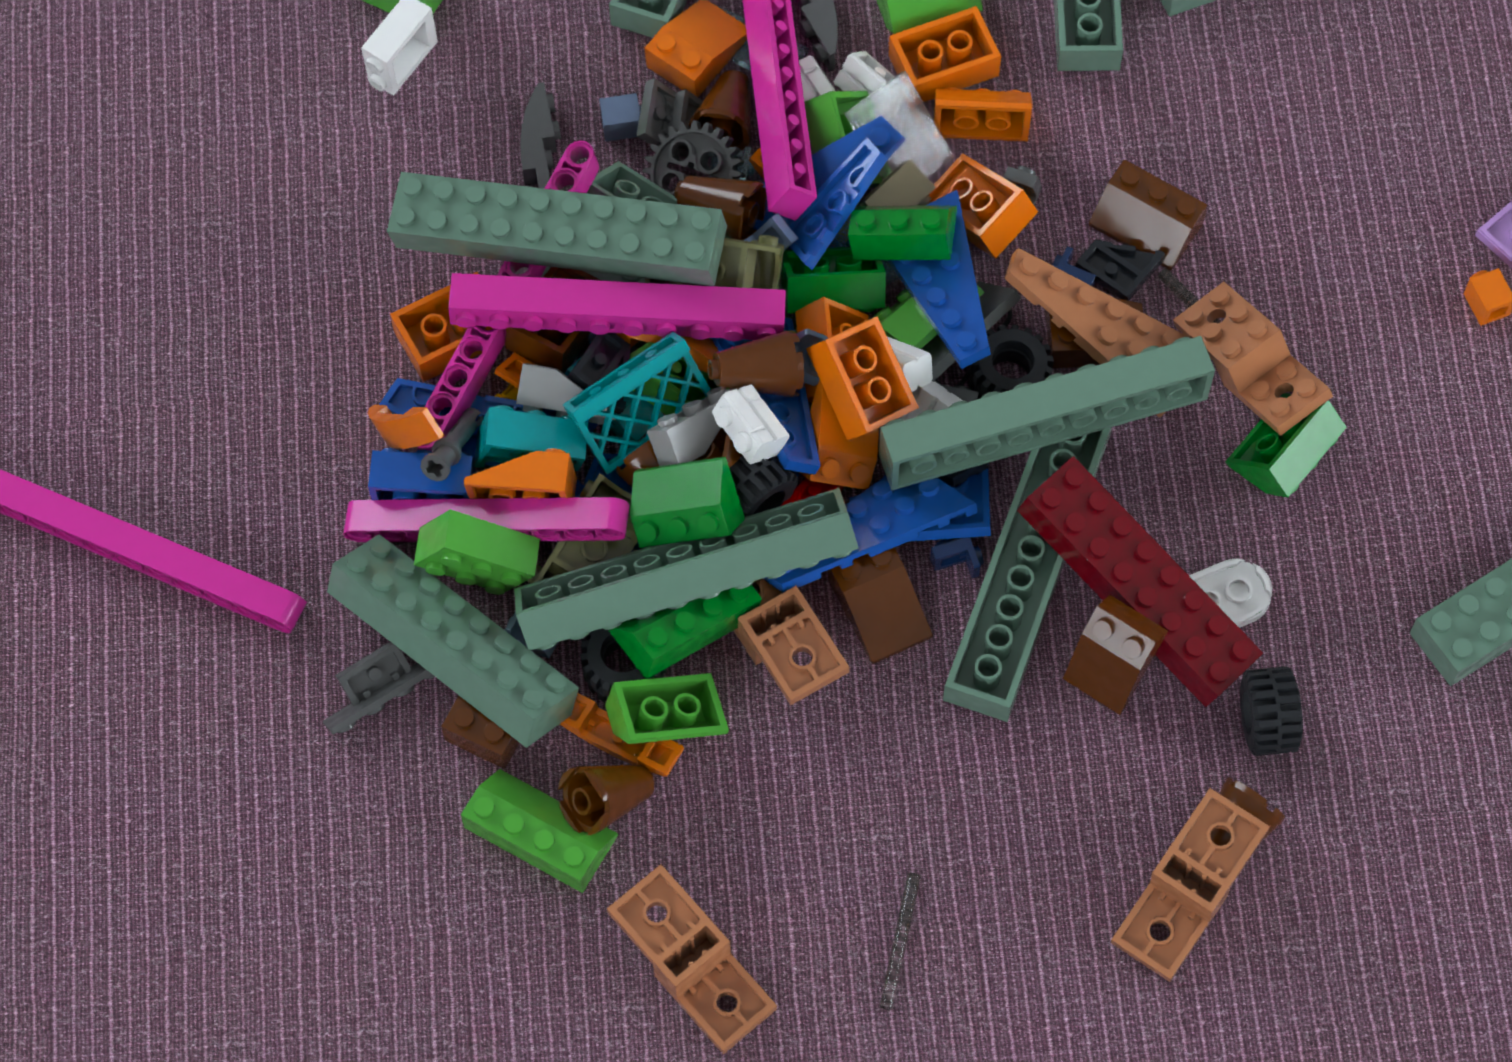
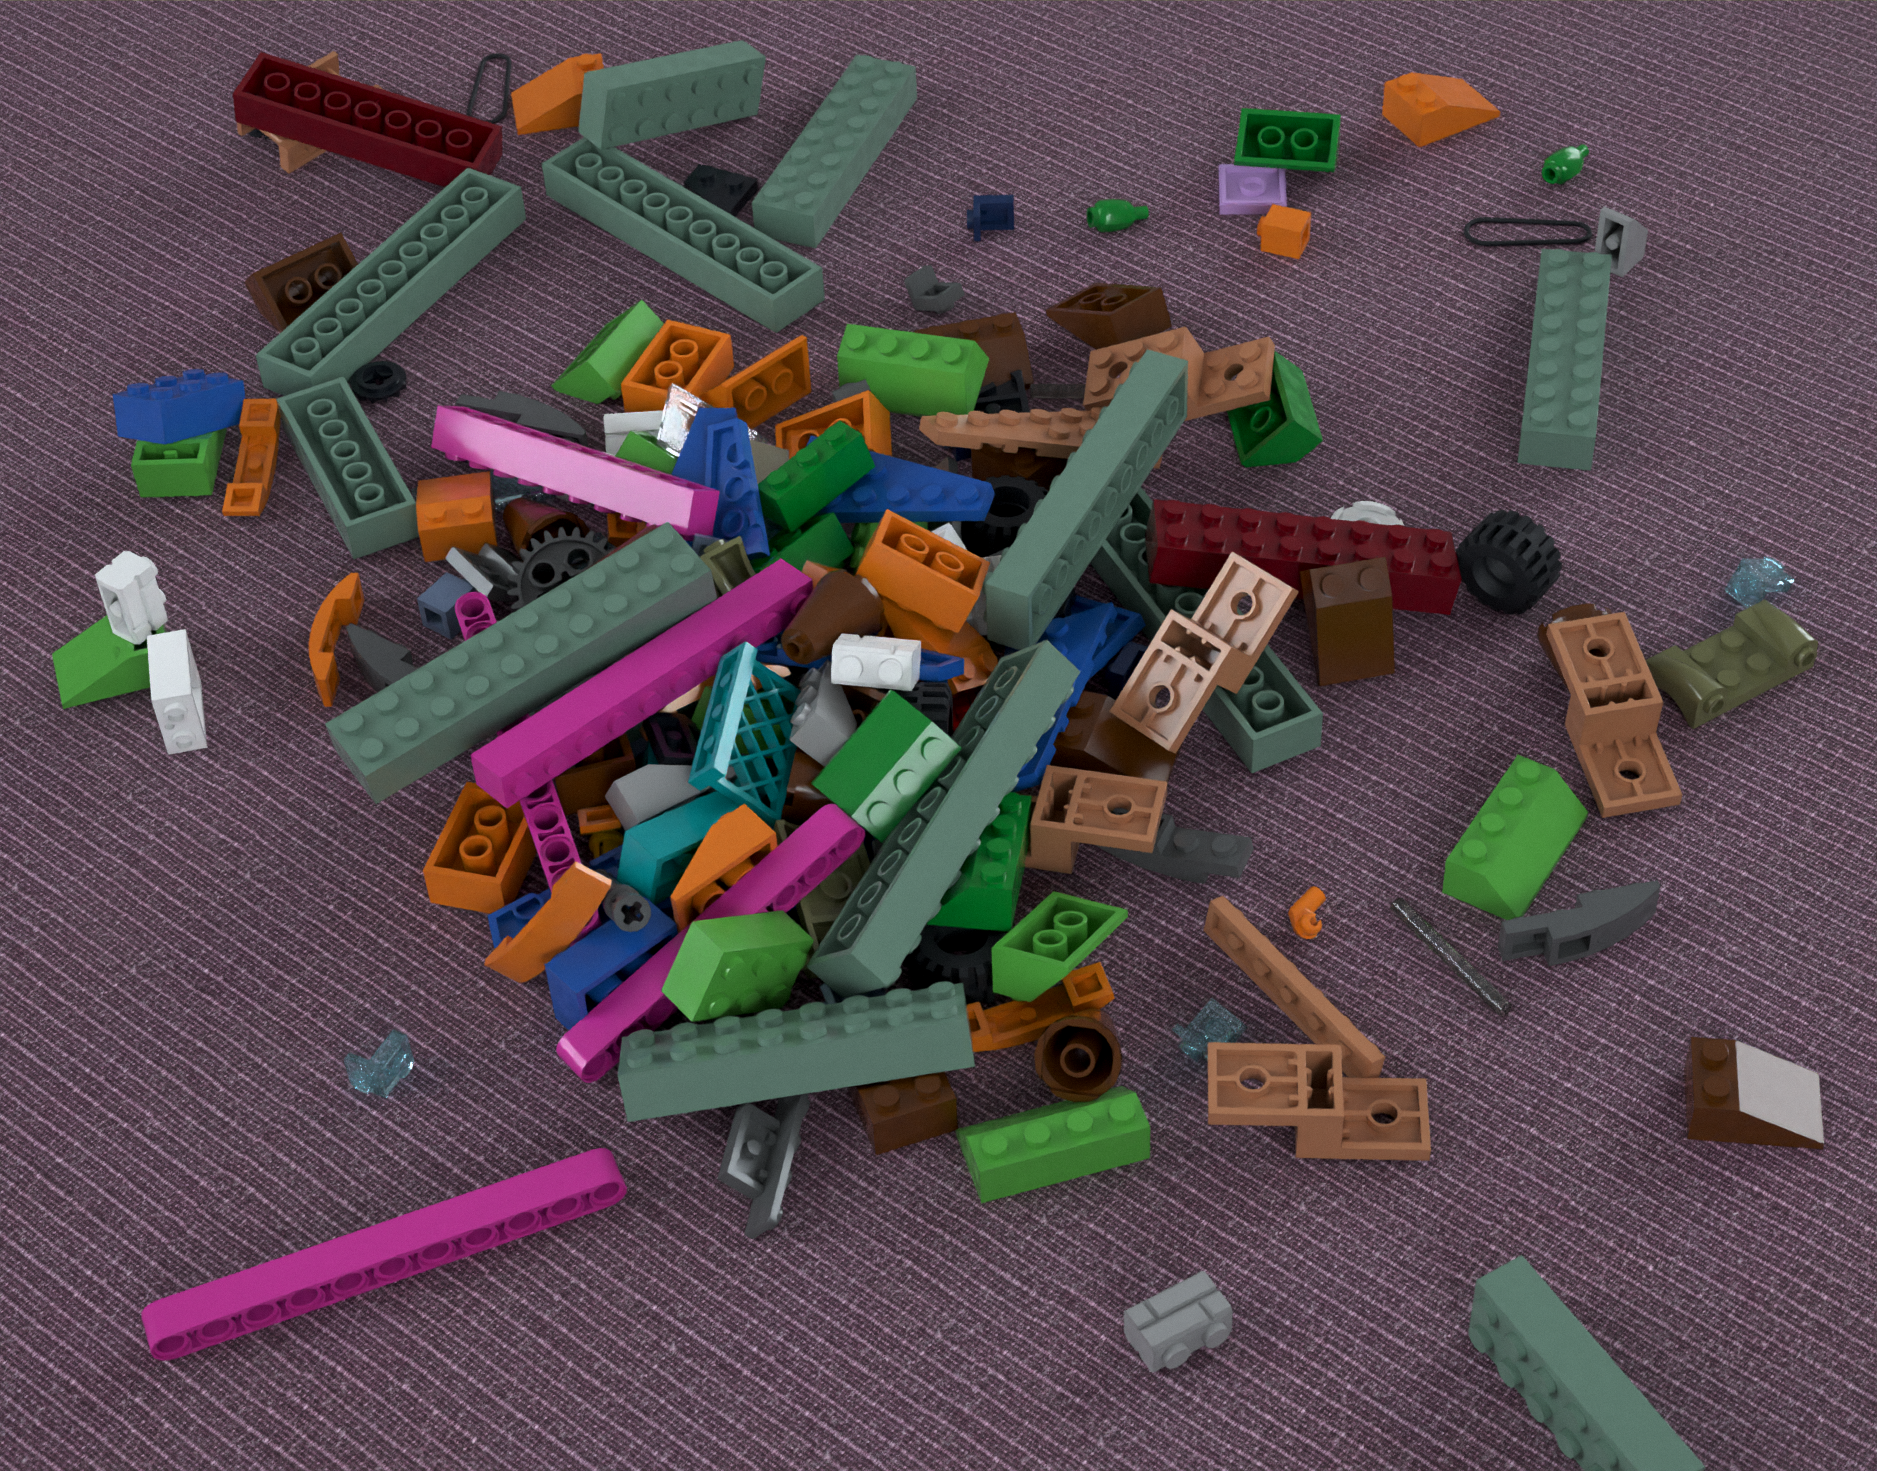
camera: 45 degrees left, 20 degrees down
none -> orange slope [309,573,365,707]
none -> clear light blue bracket [344,1029,414,1098]
none -> bright green slope [837,324,989,417]
none -> dark grey bracket [904,265,965,314]
none -> dark blue bracket [967,195,1014,242]
none -> reddish brown slope [1045,283,1172,350]
none -> green plant [1086,199,1149,232]
none -> dark grey slope [1096,808,1254,884]
none -> nougat bracket [1109,552,1299,754]
none -> light grey brick [1124,1271,1233,1373]
none -> clear light blue bracket [1172,998,1247,1063]
none -> nougat plate [1203,896,1385,1078]
none -> orange arm [1288,886,1326,939]
none -> bright green slope [1442,755,1588,920]
none -> dark grey slope [1498,880,1661,966]
none -> olive piece [1646,599,1818,729]
none -> clear light blue bracket [1725,556,1795,608]

